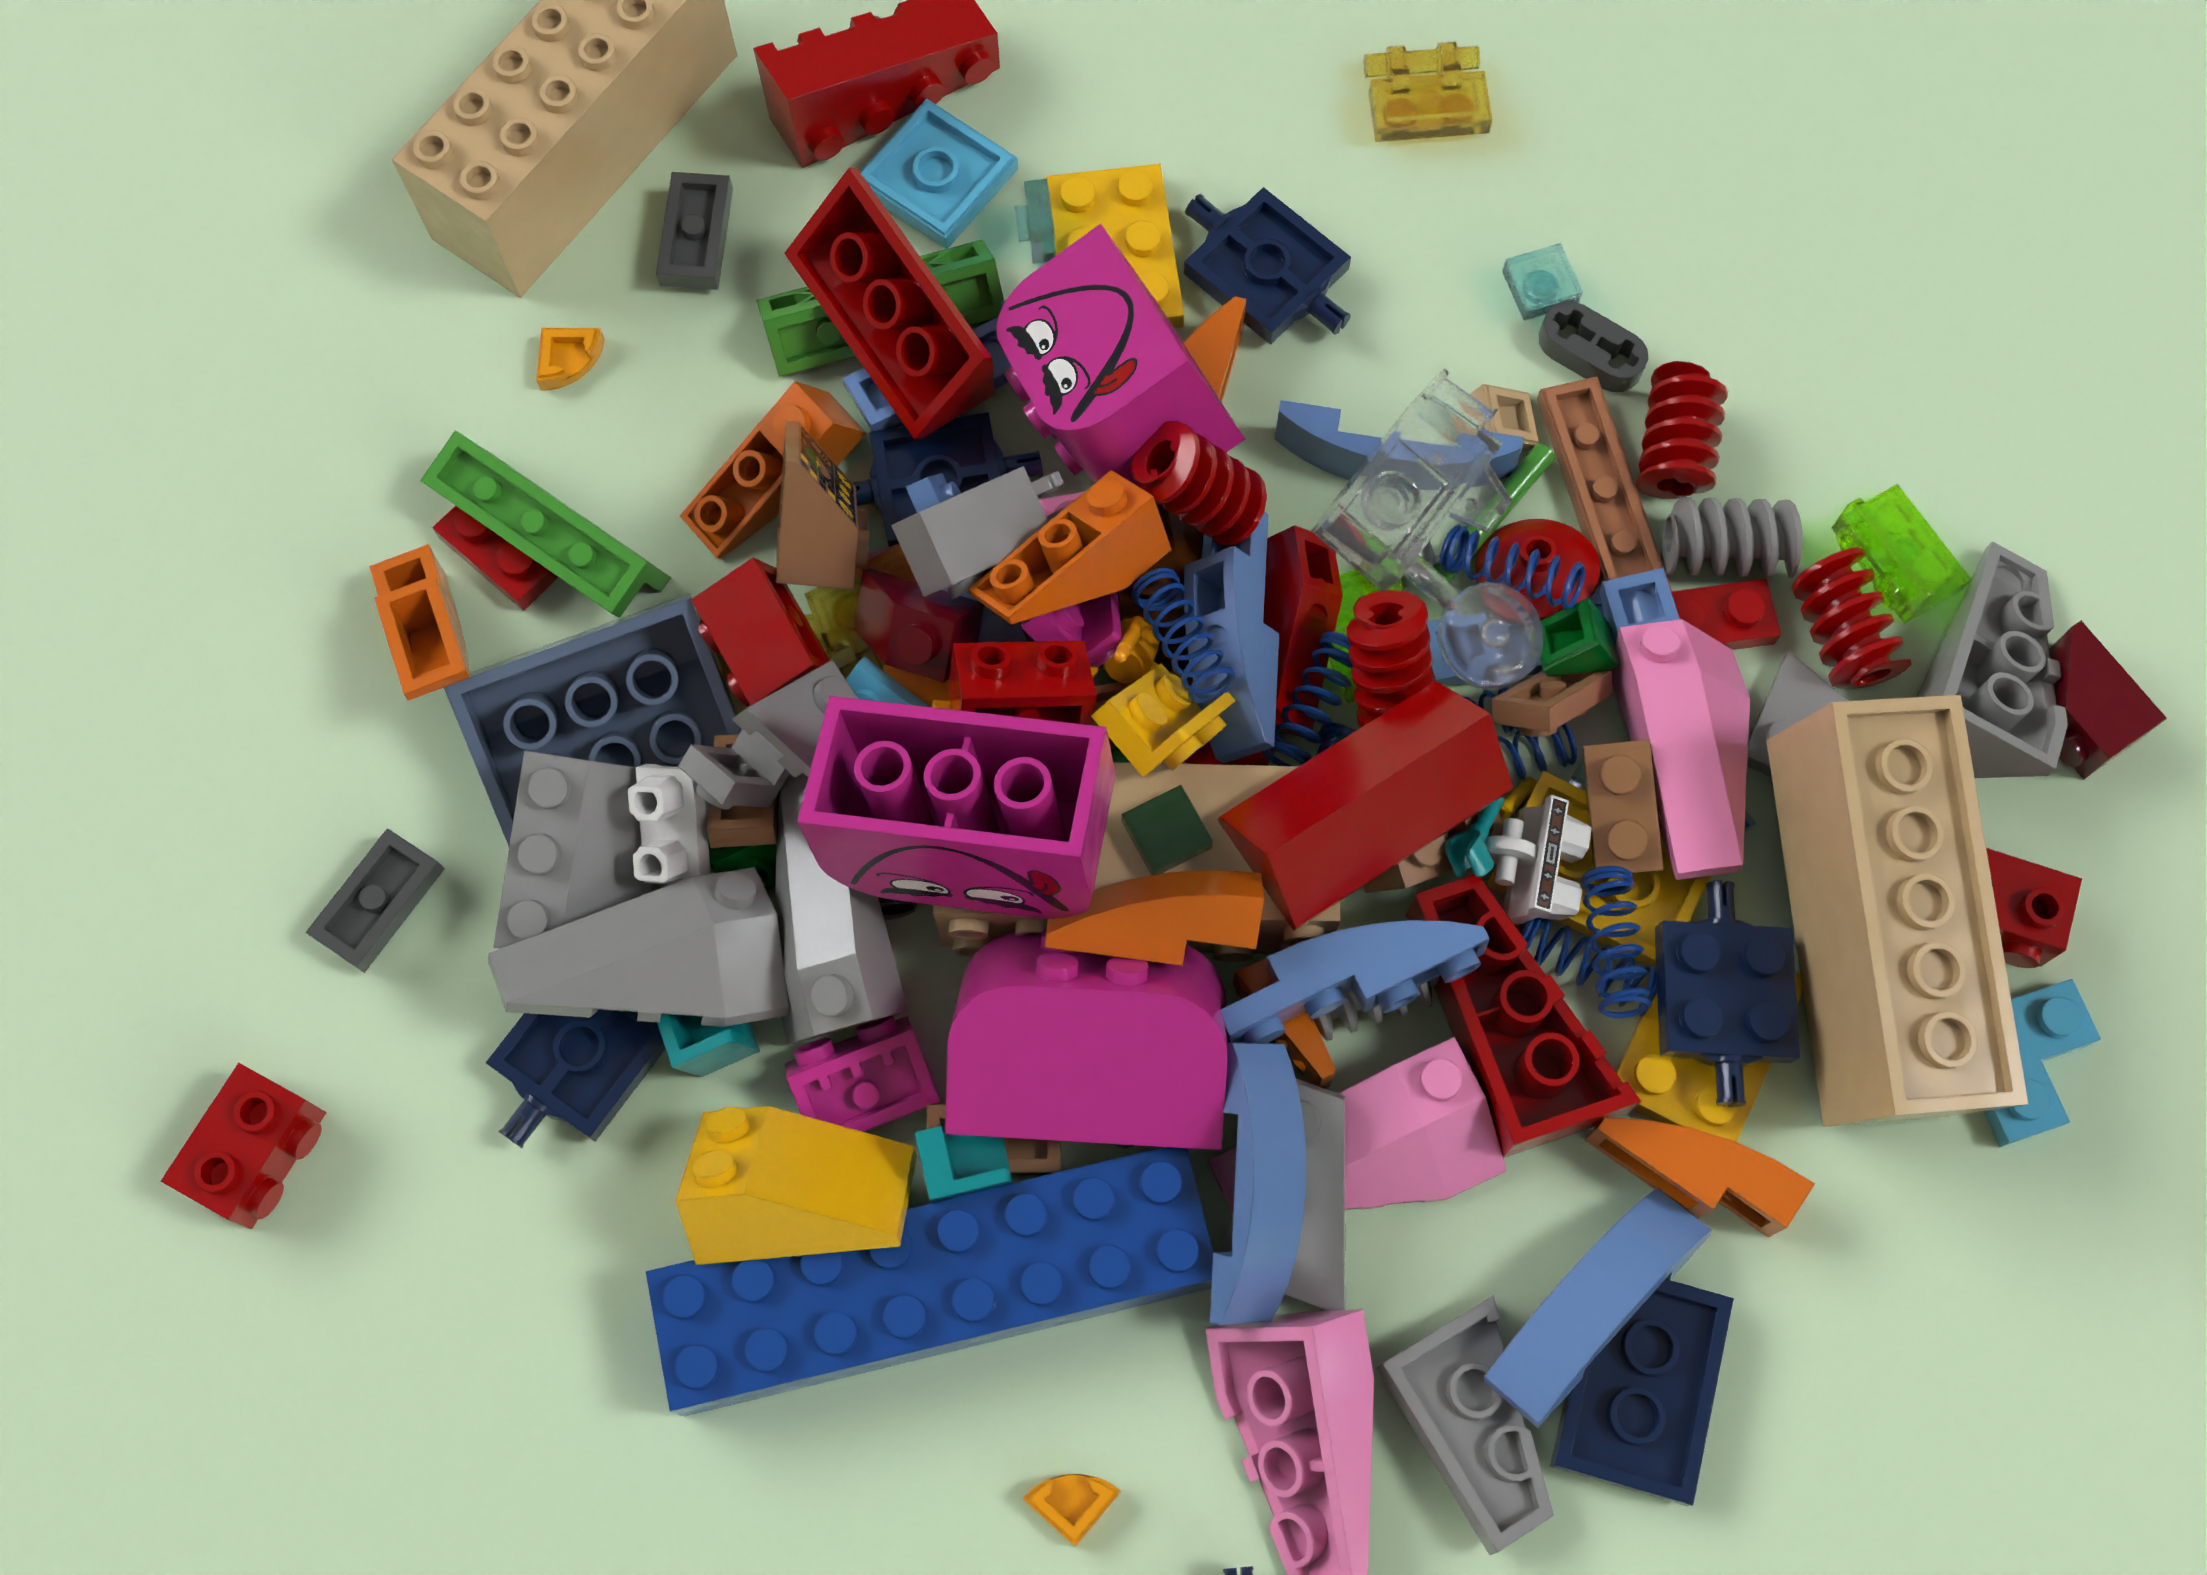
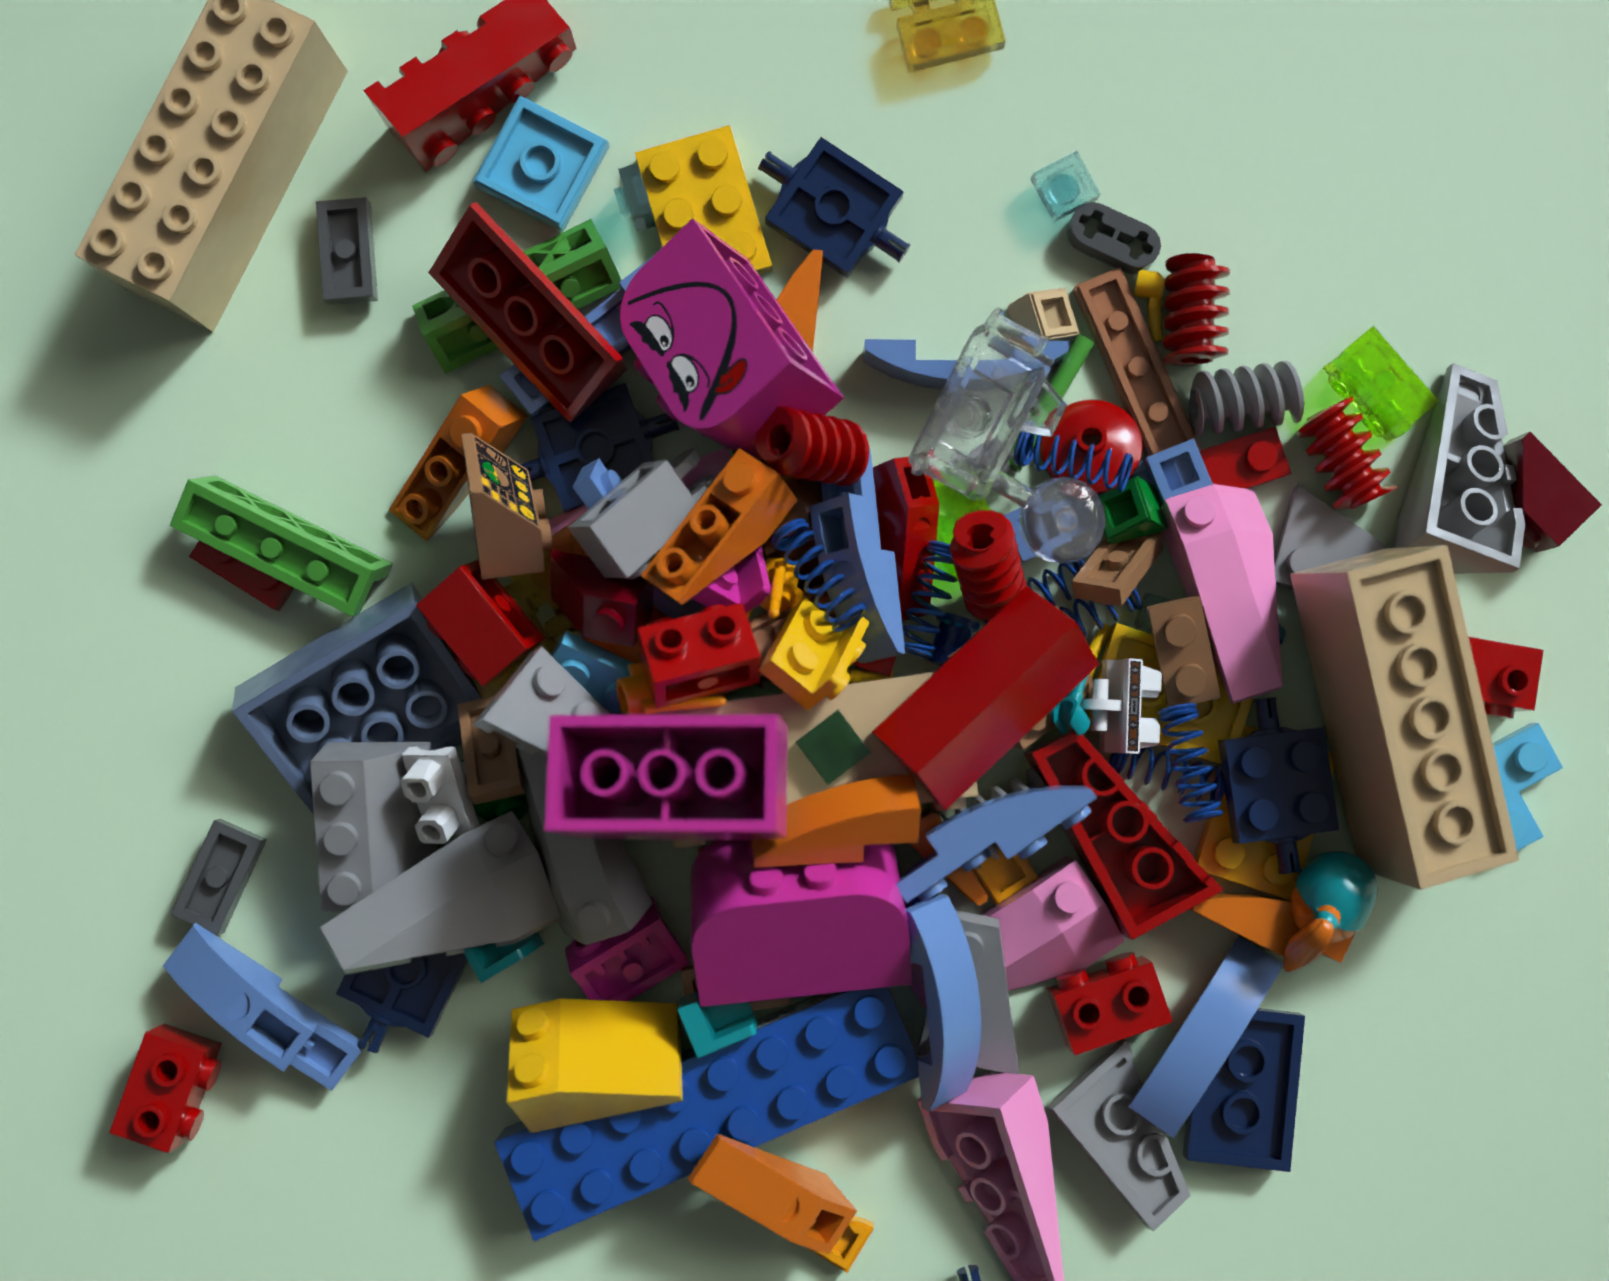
camera: 15 degrees left, 15 degrees up
orange slope [369,544,470,701] -> none
light orange tile [536,328,605,391] -> none
light grey bracket [678,730,790,809] -> none
none -> medium blue slope [163,922,363,1091]
none -> orange slope [688,1134,857,1255]
none -> light orange tile [972,846,1038,906]
none -> red brick [1046,952,1173,1056]
none -> yellow hand [1134,270,1164,341]
none -> teal hair [1283,851,1378,972]

